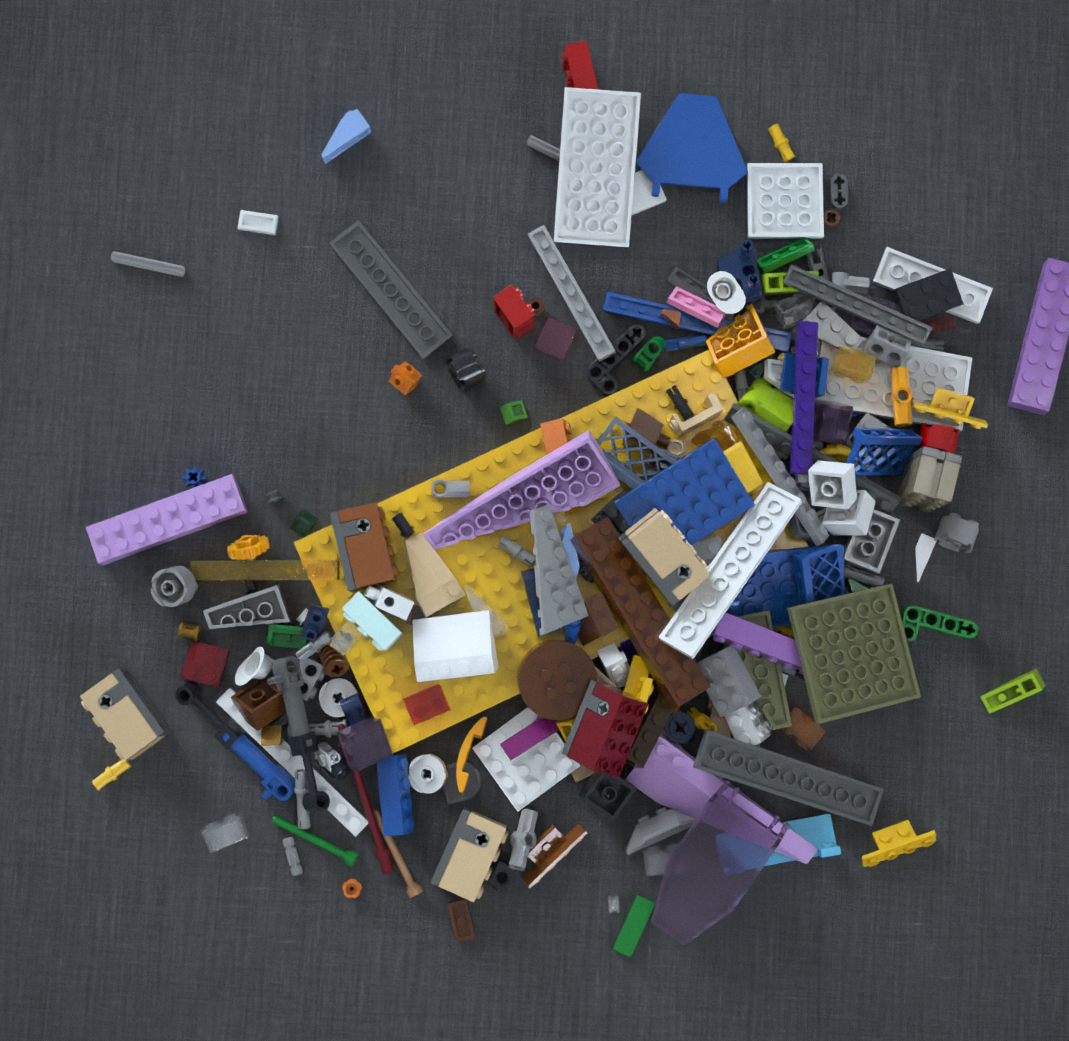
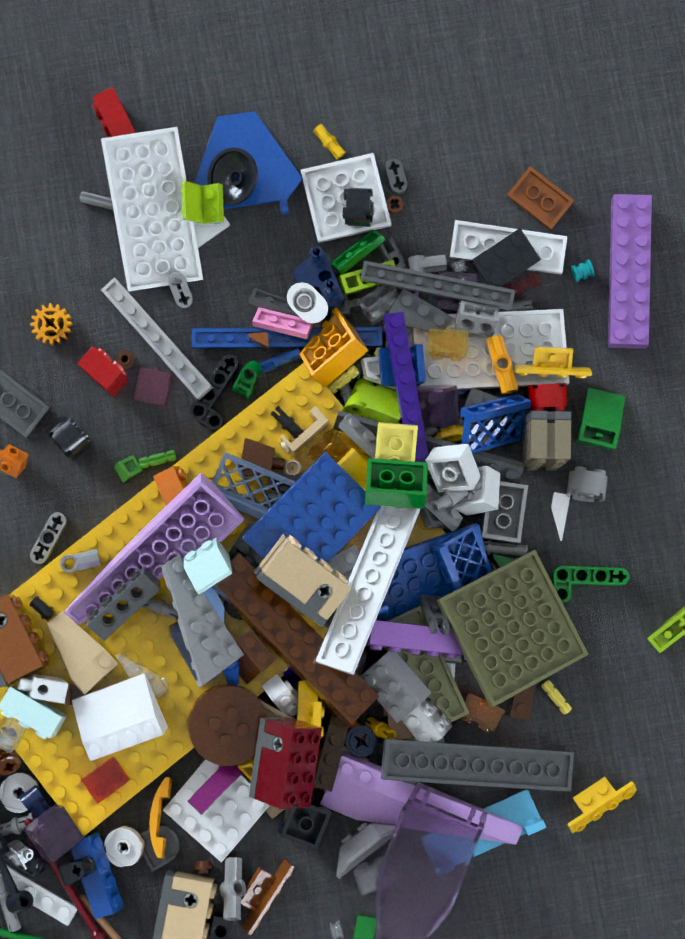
camera: 15 degrees left, 0 degrees up
none -> light orange gear [30,303,73,346]
none -> light grey beam [30,512,67,564]
none -> black piece [57,856,96,886]
none -> dark grey brick [87,566,161,641]
none -> bright green axle [139,450,177,469]
none -> light grey beam [168,272,193,308]
none -> lime bracket [181,181,224,225]
none -> light aqua slope [183,538,232,594]
none -> reddish brown plate [193,861,213,875]
none -> black dish [207,147,258,205]
none -> light yellow axle [327,366,359,395]
none -> black brick [342,188,374,227]
none -> green slope [365,458,427,509]
none -> light yellow plate [375,422,418,462]
none -> dark grey hinge [419,595,450,635]
none -> light grey pin [430,490,468,513]
none -> clear bush [450,260,469,275]
none -> dark orange plate [506,166,575,231]
none -> reddish brown plate [509,684,536,721]
none -> light yellow axle [541,680,572,714]
none -> teal bush [571,259,595,282]
none -> green slope [575,387,625,452]

